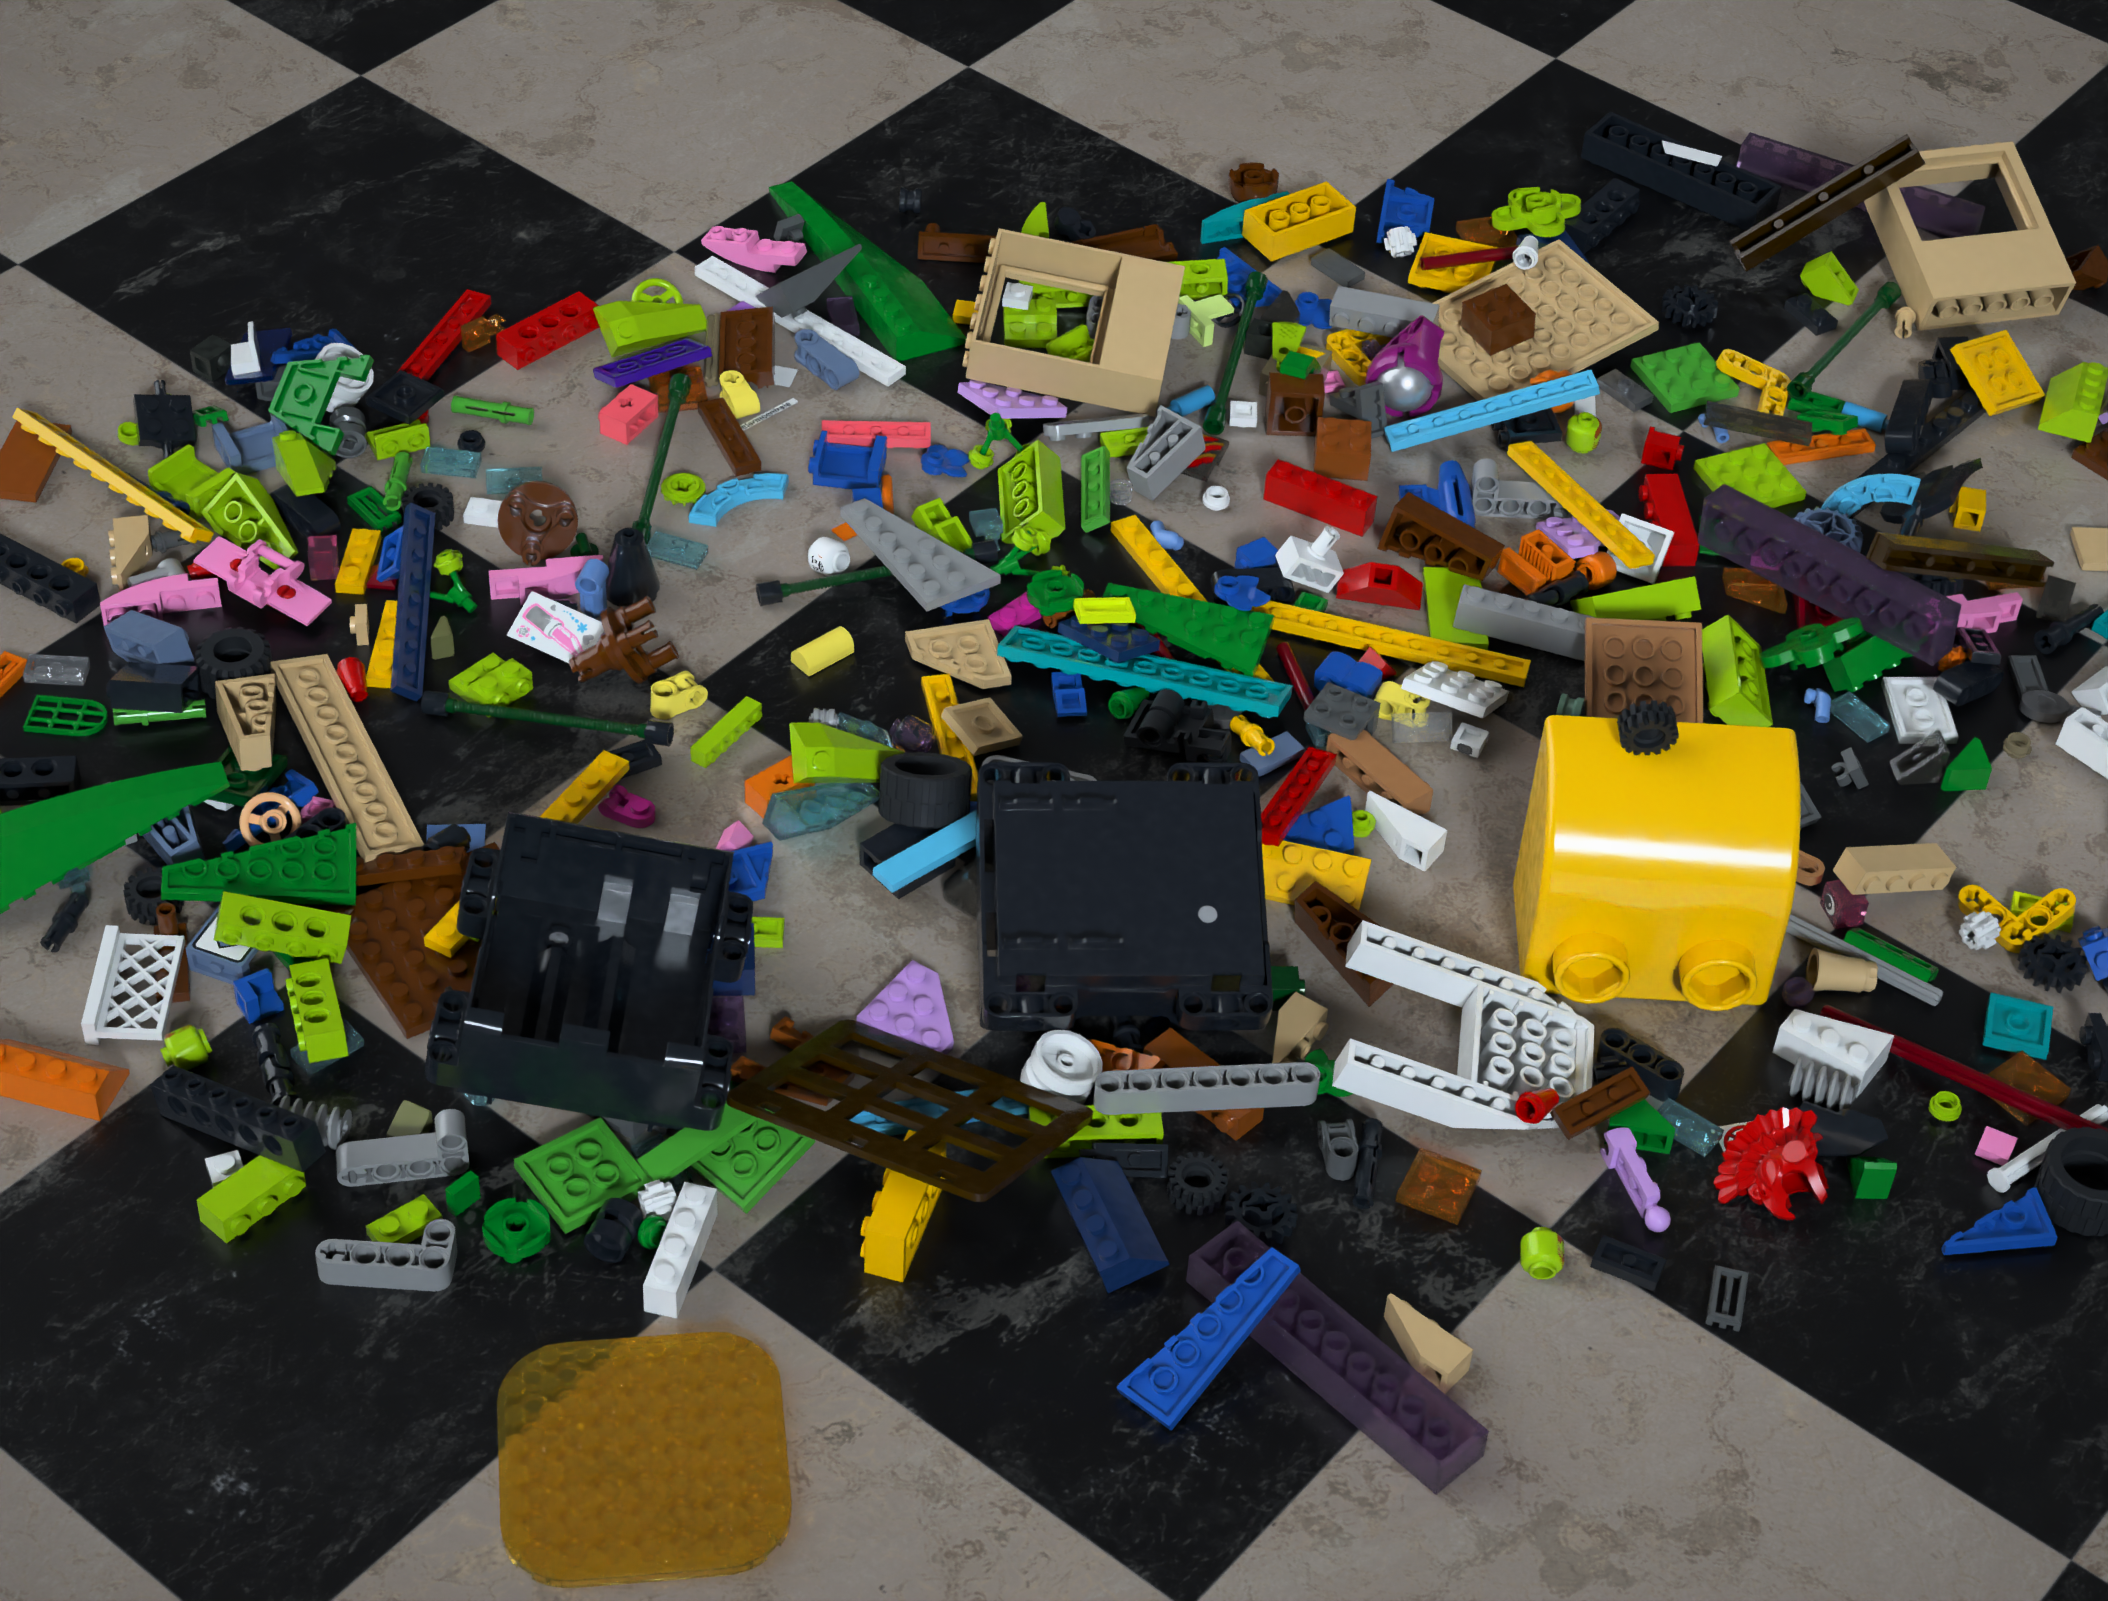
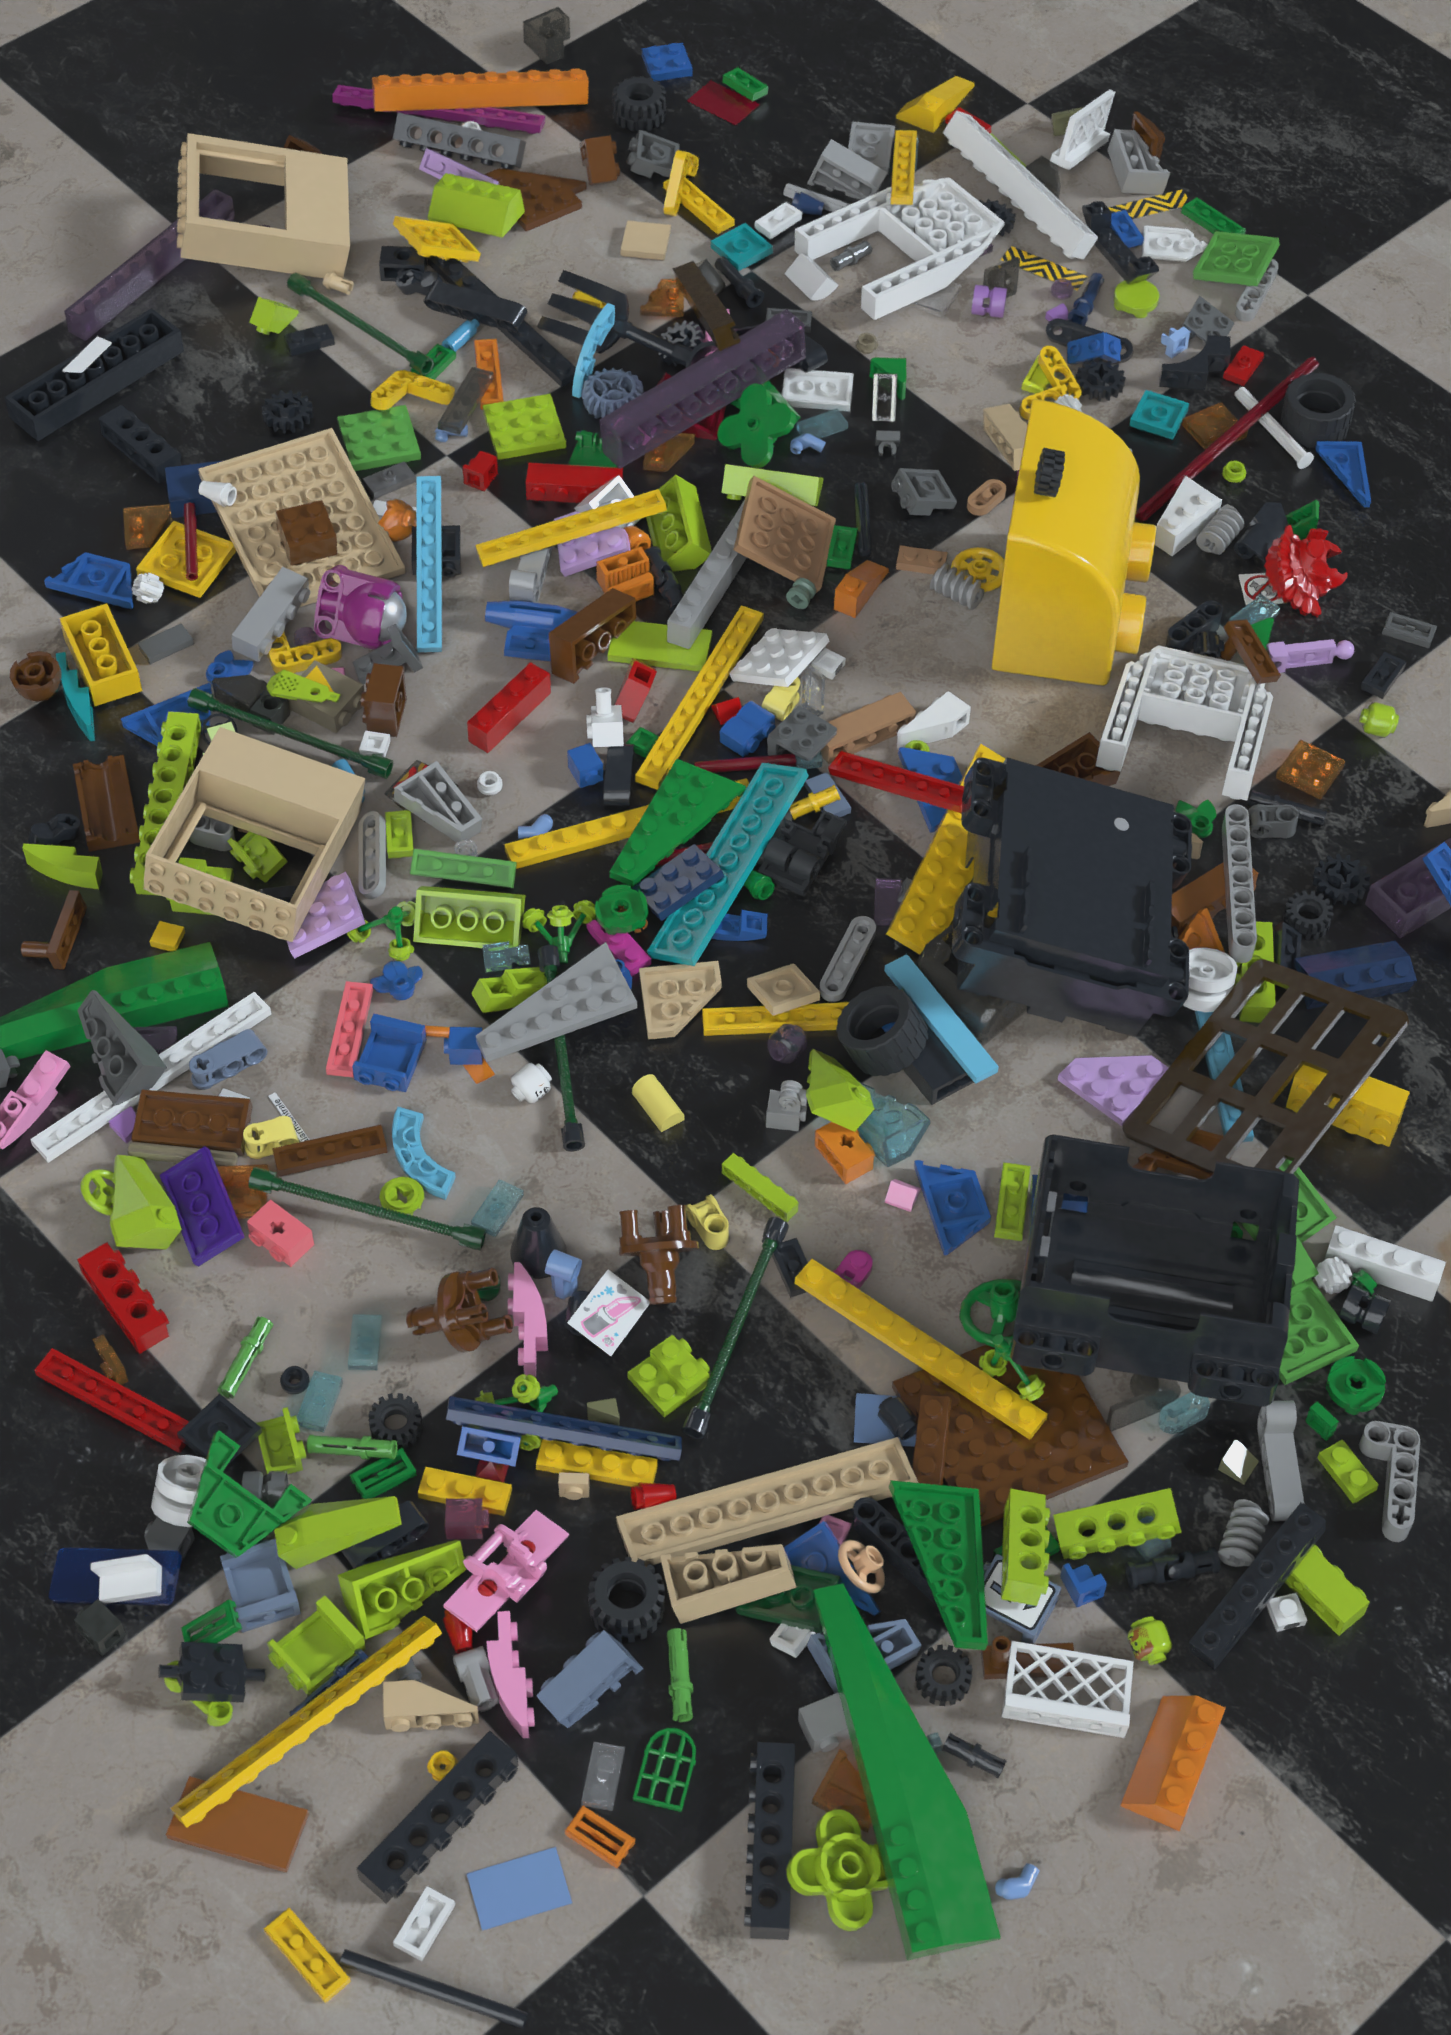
camera: 80 degrees left, 10 degrees up
black brick [106,662,200,713] -> none
blue wing [270,329,356,364] -> none
white plate [463,497,502,528] -> none
clear light blue plate [836,712,893,748] -> none
neon yellow tile [1073,597,1136,624] -> none
blue plate [1214,575,1271,611] -> none
green slope [1280,351,1321,379] -> none
dark orange brick [1313,417,1372,481] -> none
lime plant [1491,187,1581,237] -> none
red cone [1515,1088,1559,1124] -> none
lime head [1565,412,1602,454] -> none
dark brown tile [1730,134,1925,272] -> none
green plate [1797,409,1858,435] -> none
bright pink tile [1975,1126,2018,1166] -> none
flat silver piece [2019,690,2101,723] -> none

